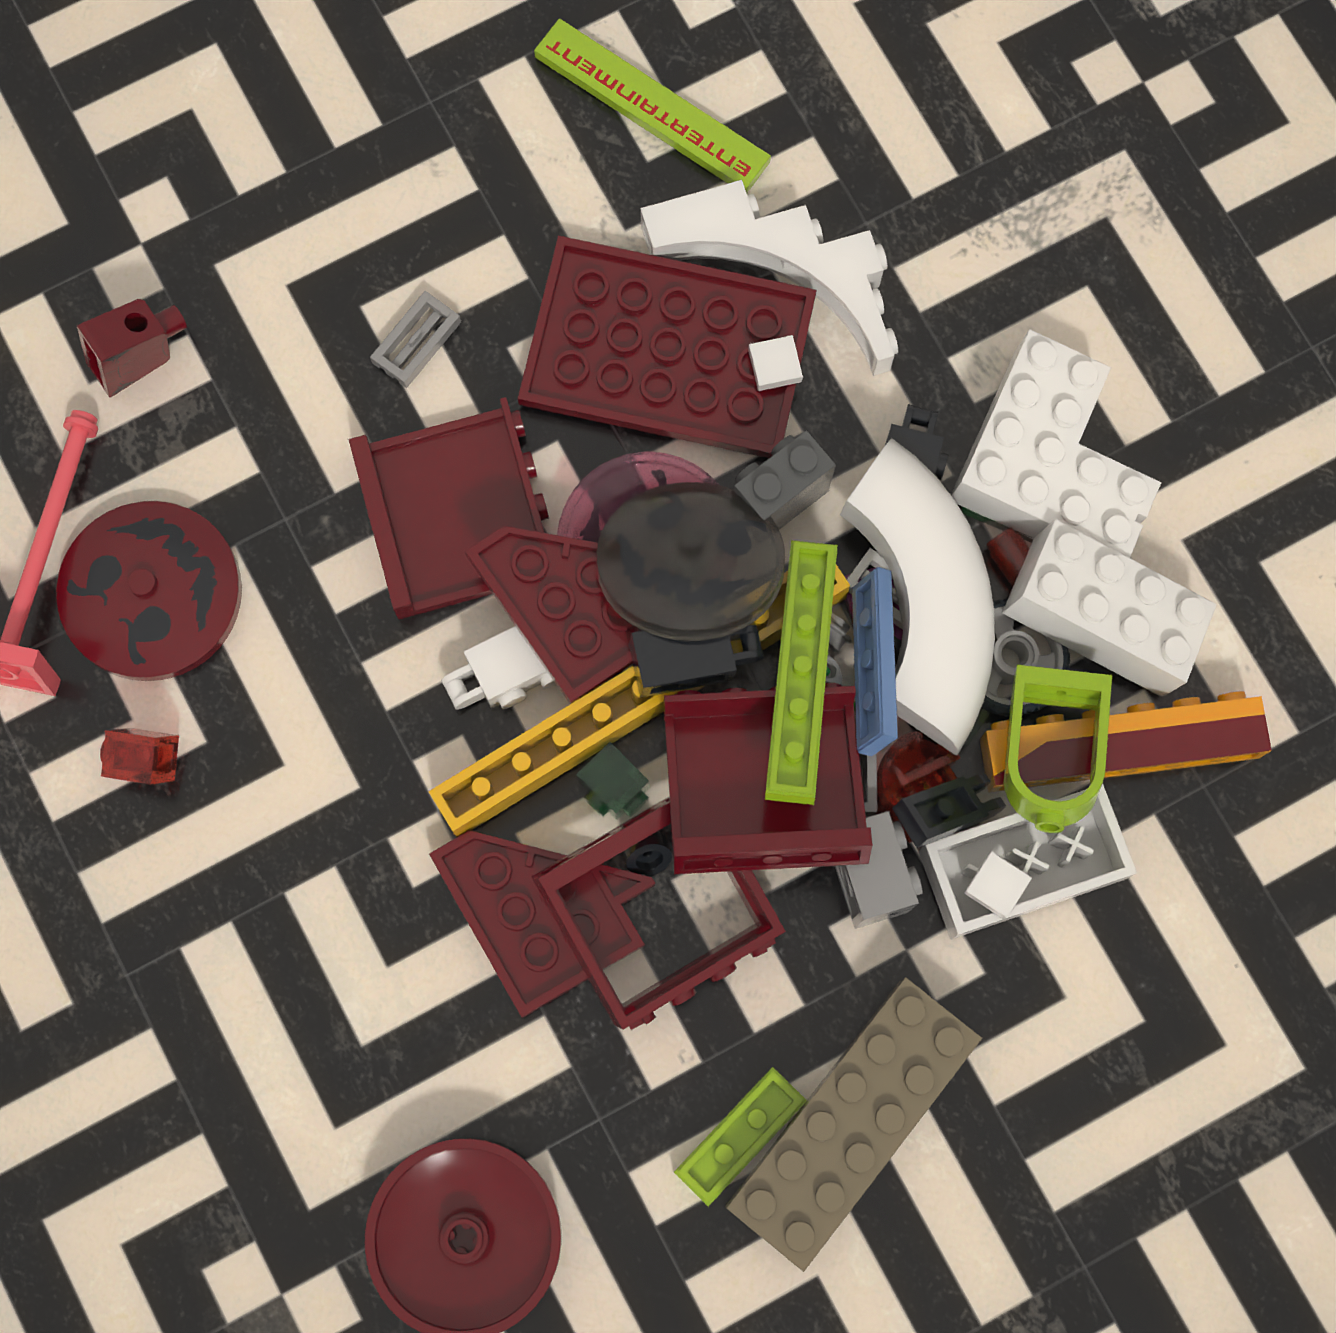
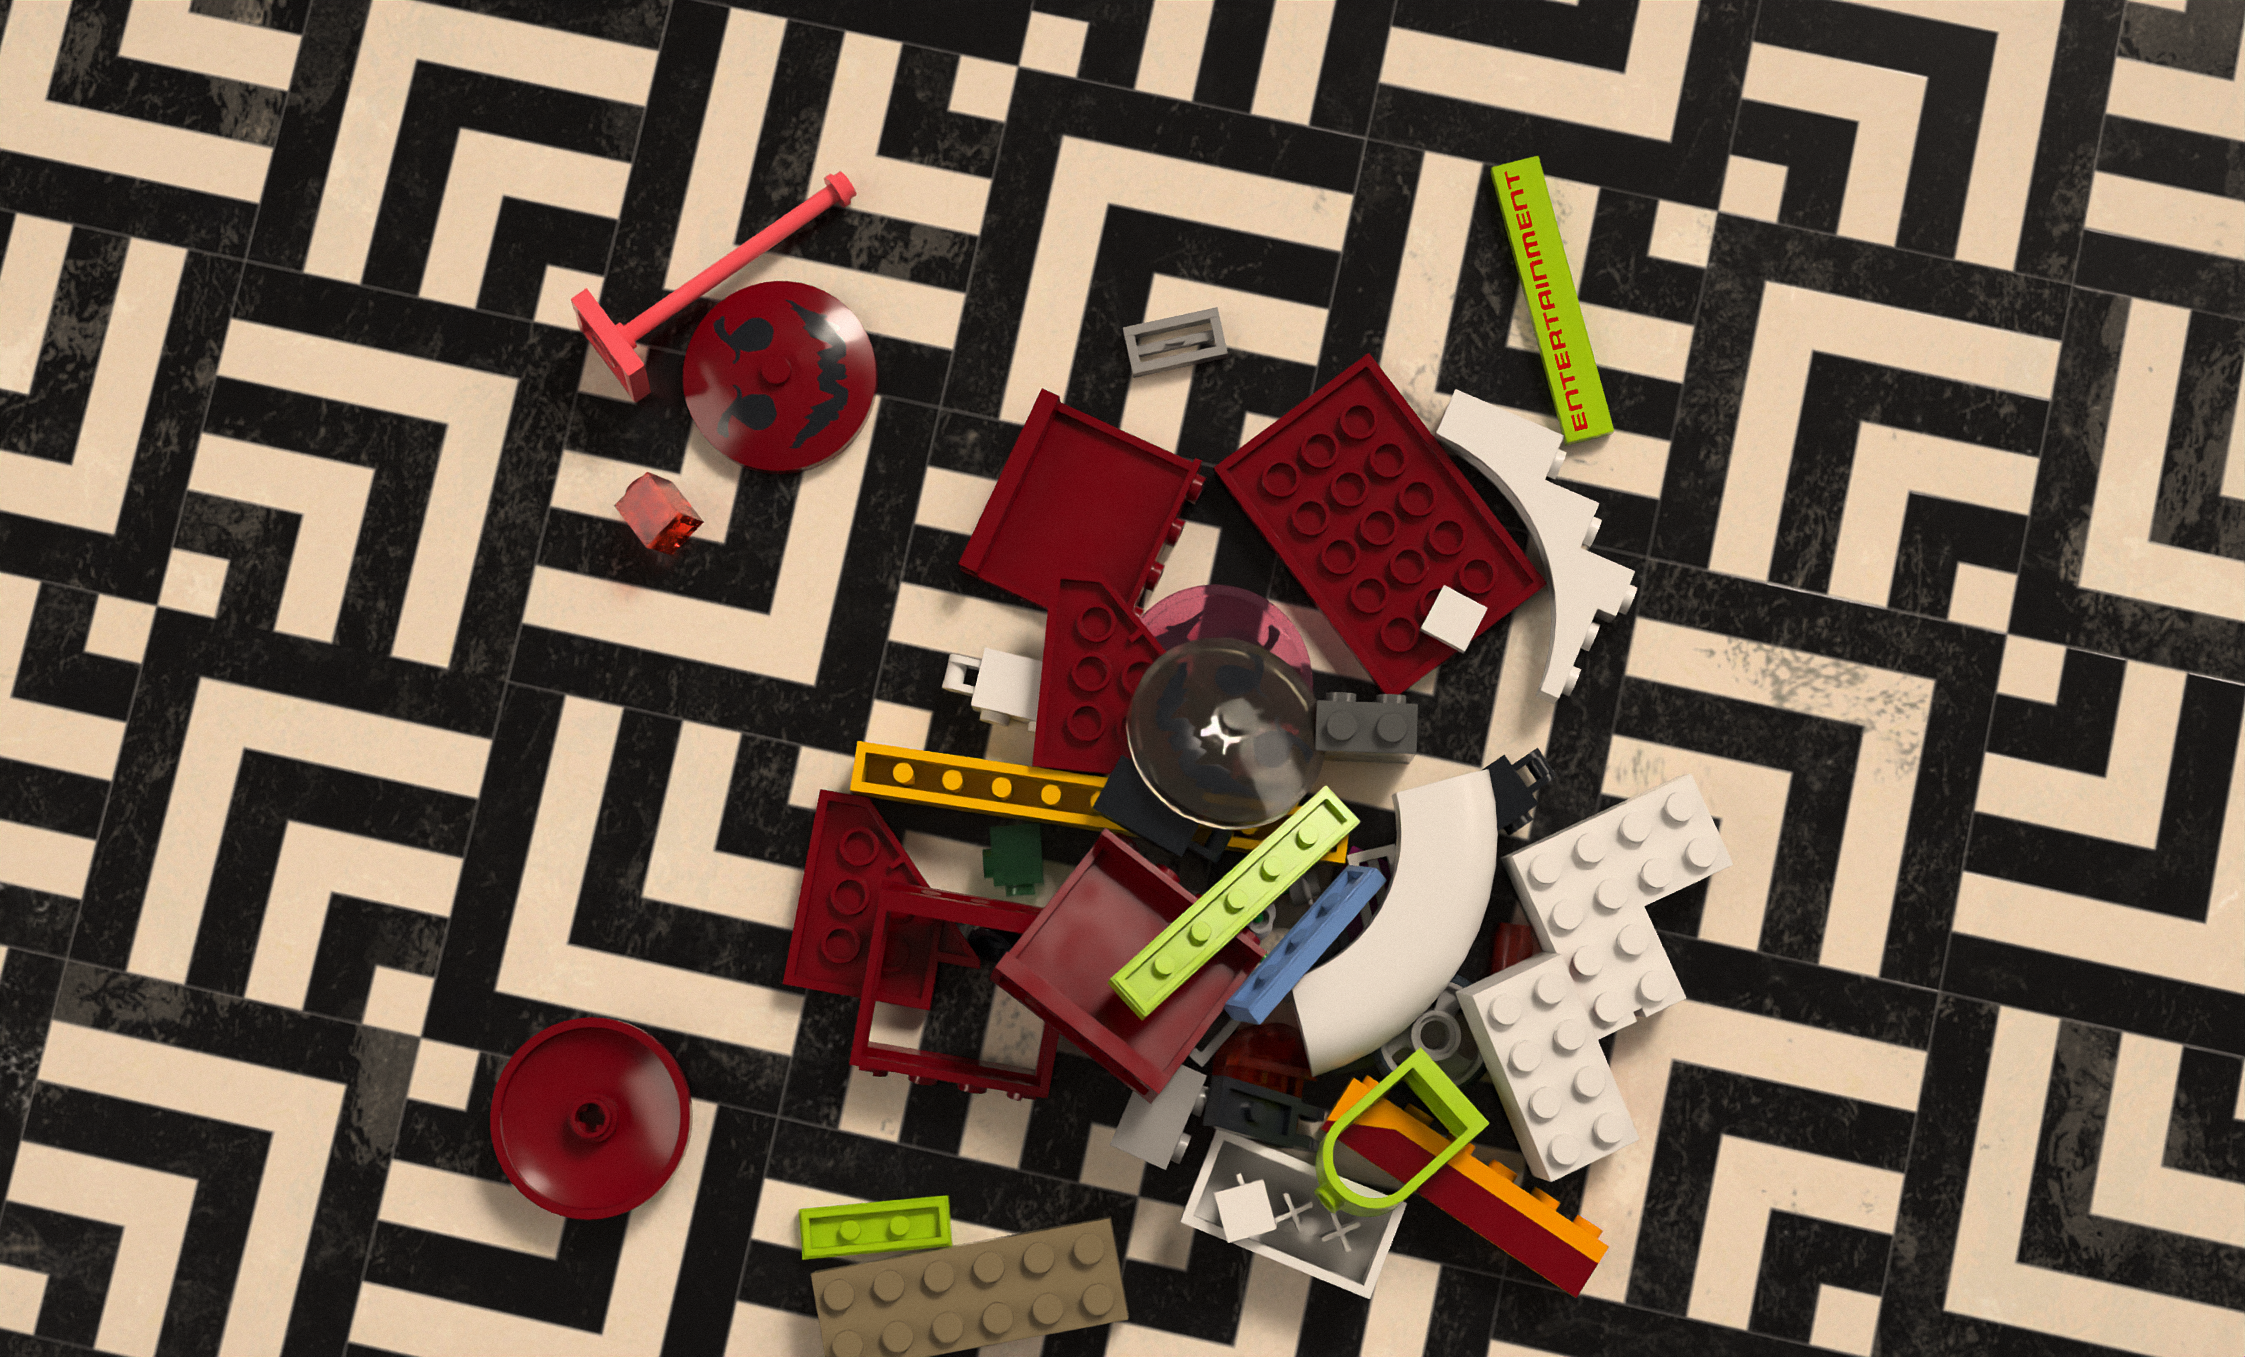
camera: 50 degrees right, 5 degrees up
dark red torso [77,299,187,398] -> none

